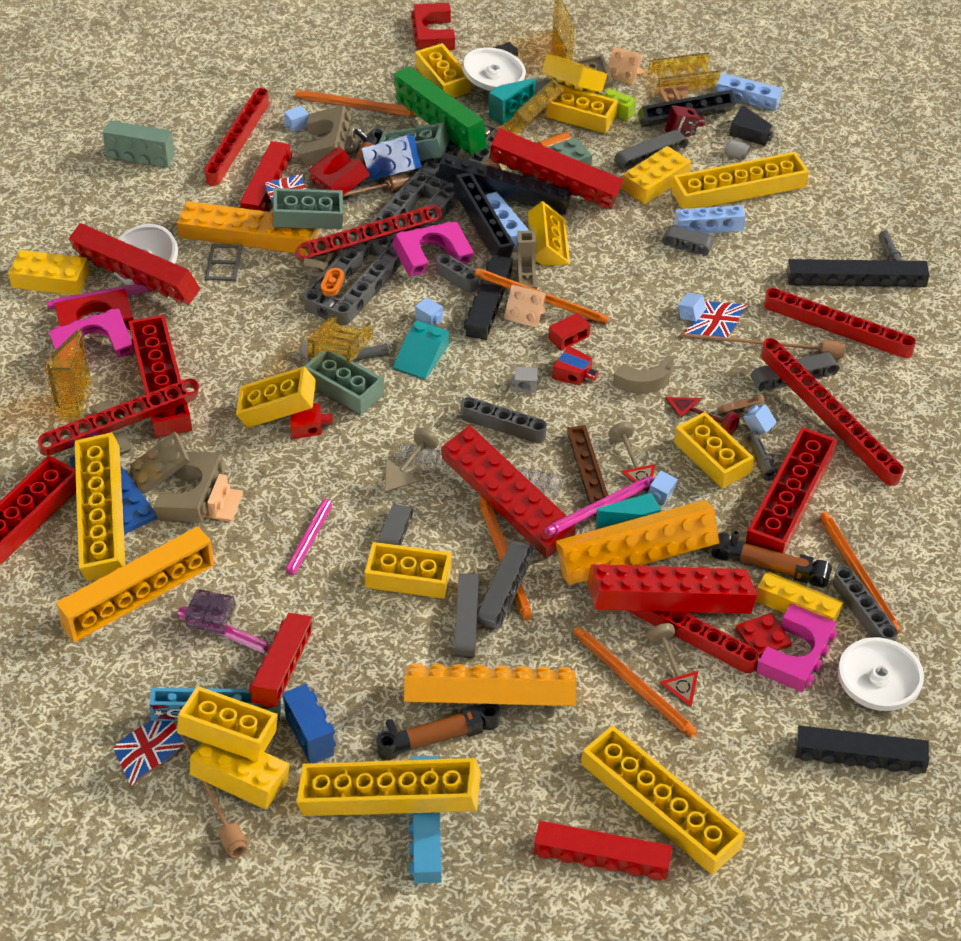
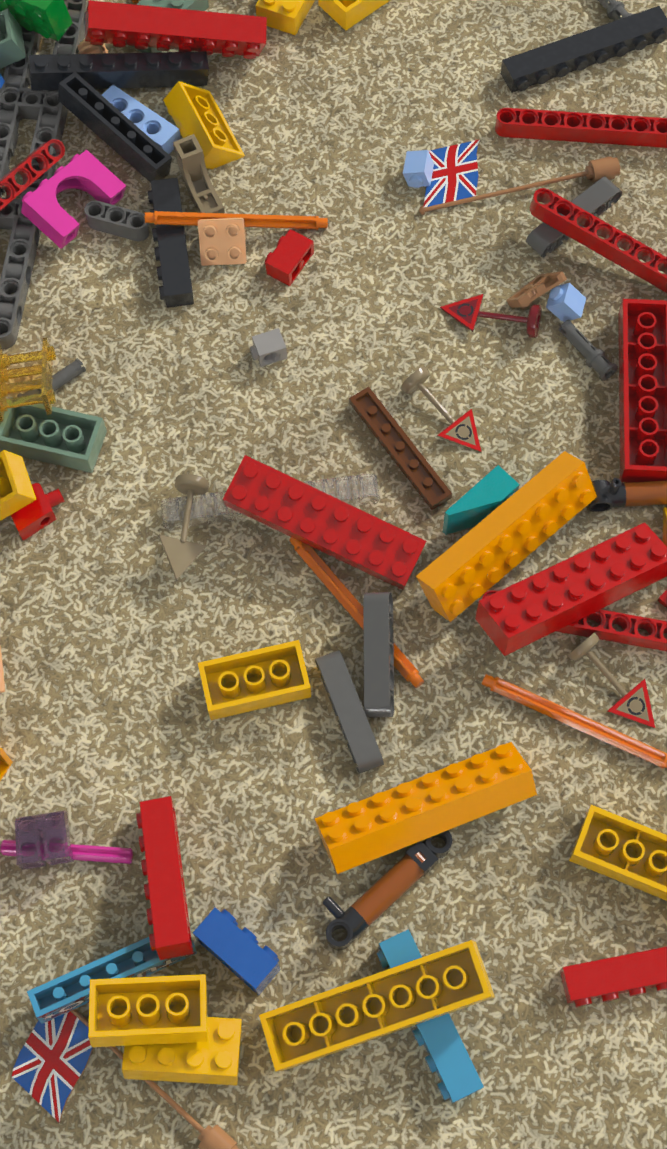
camera: 20 degrees left, 20 degrees up
dark pink axle [286,499,332,575] -> none
dark grey beam [378,504,413,546] -> none
teal slope [393,320,449,380] -> none
light blue brick [415,297,443,326] -> none
dark grey beam [460,397,547,443] -> none
dark pink piece [545,476,654,536] -> none
red torso [552,345,599,386] -> none
dark tan arch [613,355,674,394] -> none
light blue brick [648,471,678,505] -> none
dark grey beam [662,225,714,256] -> none
light blue brick [674,205,746,234] -> none
yellow brick [674,412,754,489] -> none

